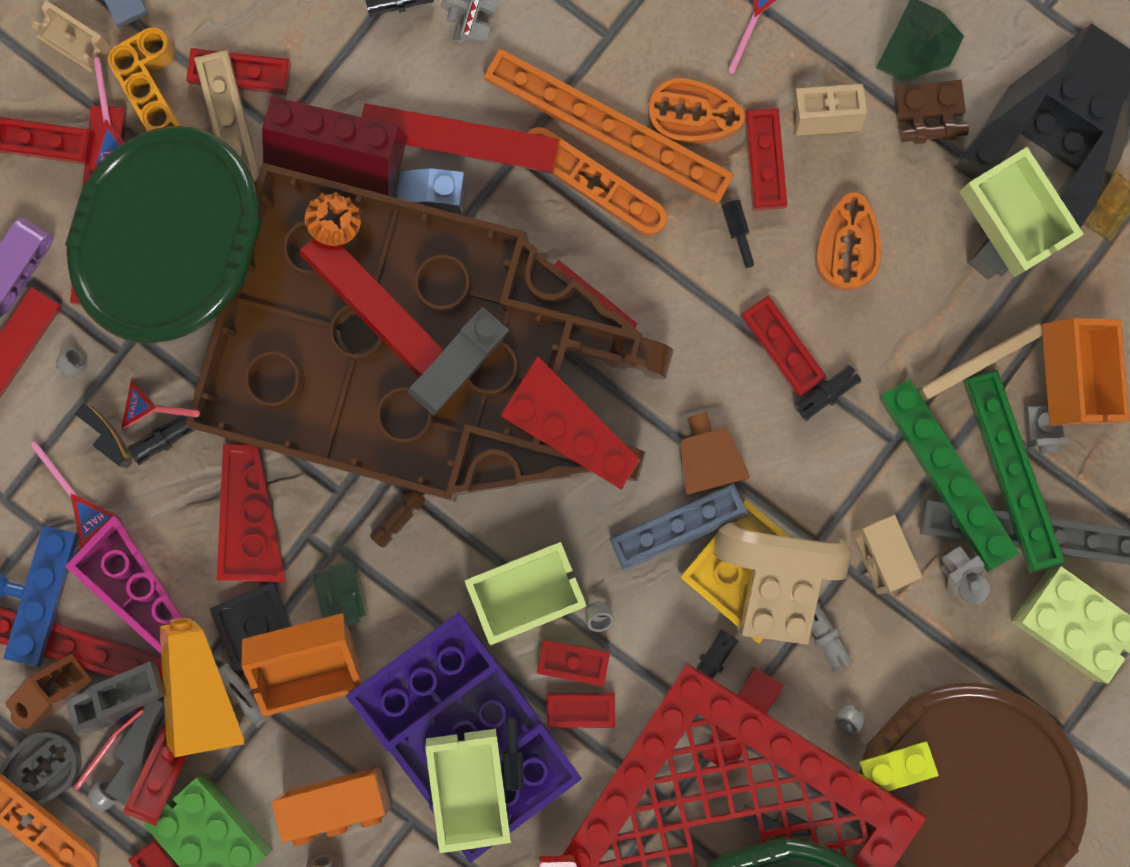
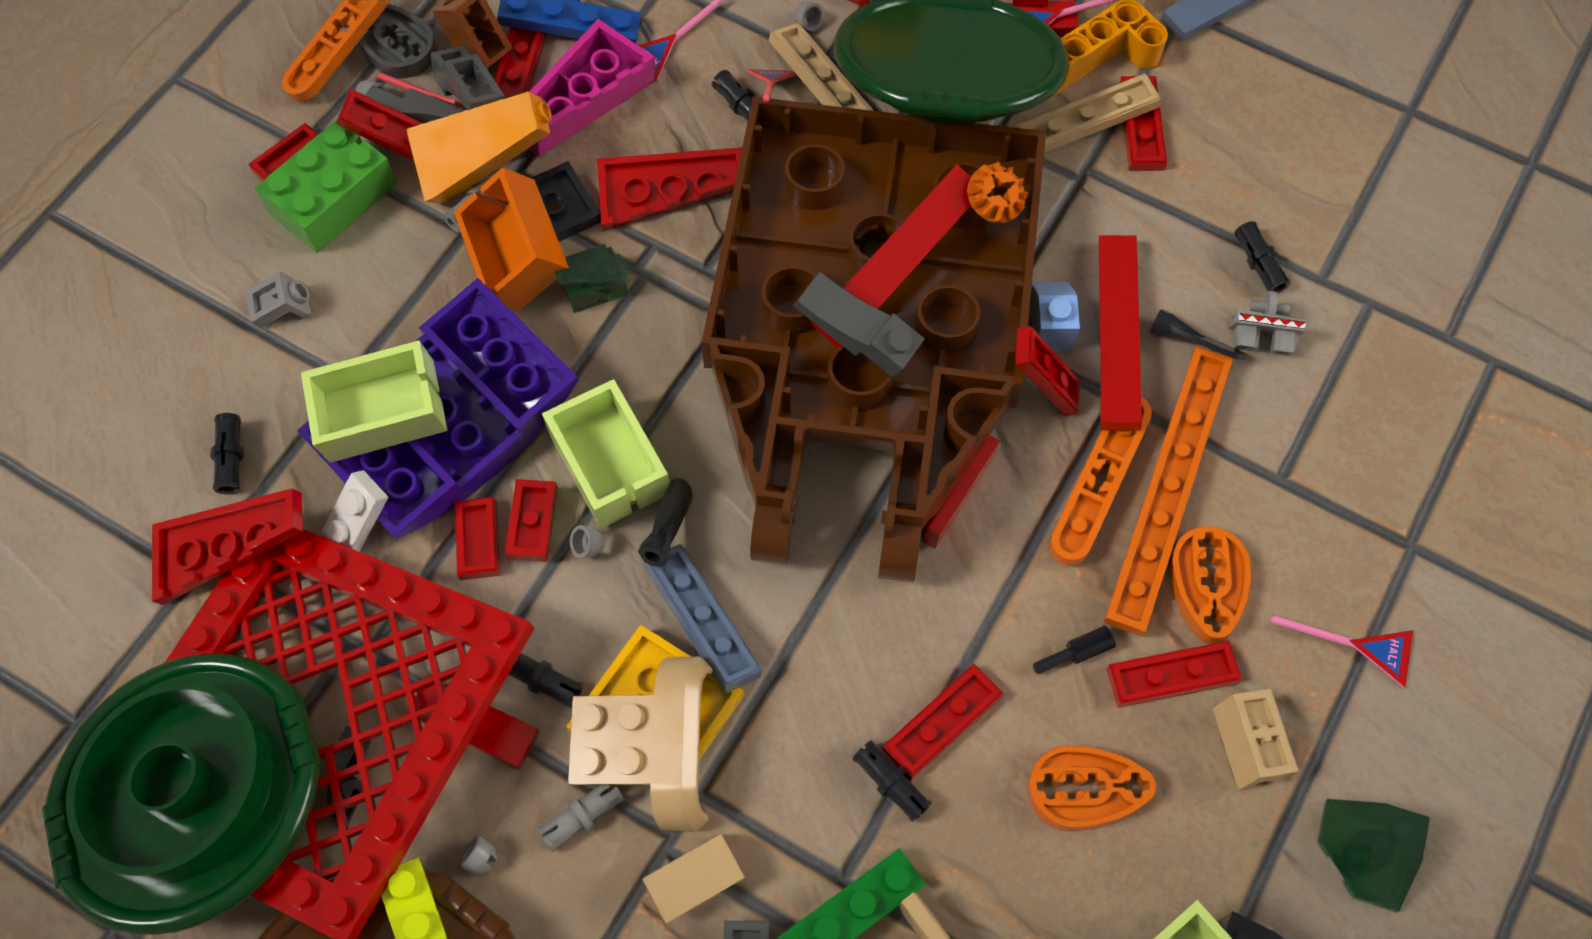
camera: 85 degrees right, 20 degrees down
black slope [74,403,132,468] -> none
dark red slope [262,96,408,196] -> none
orange piece [271,765,392,846] -> none
reddish brown axle [370,490,426,548] -> none
red wing [501,356,640,490] -> none
black axle [503,717,525,791] -> none
dark orange torso [679,412,750,496] -> none
reddish brown plate [893,79,969,144] -> none
none -> white plate [321,470,389,552]
none -> black piece [638,478,693,567]
none -> tan tile [768,23,874,111]
none -> red tile [1016,326,1080,416]
none -> black piece [1150,309,1245,360]

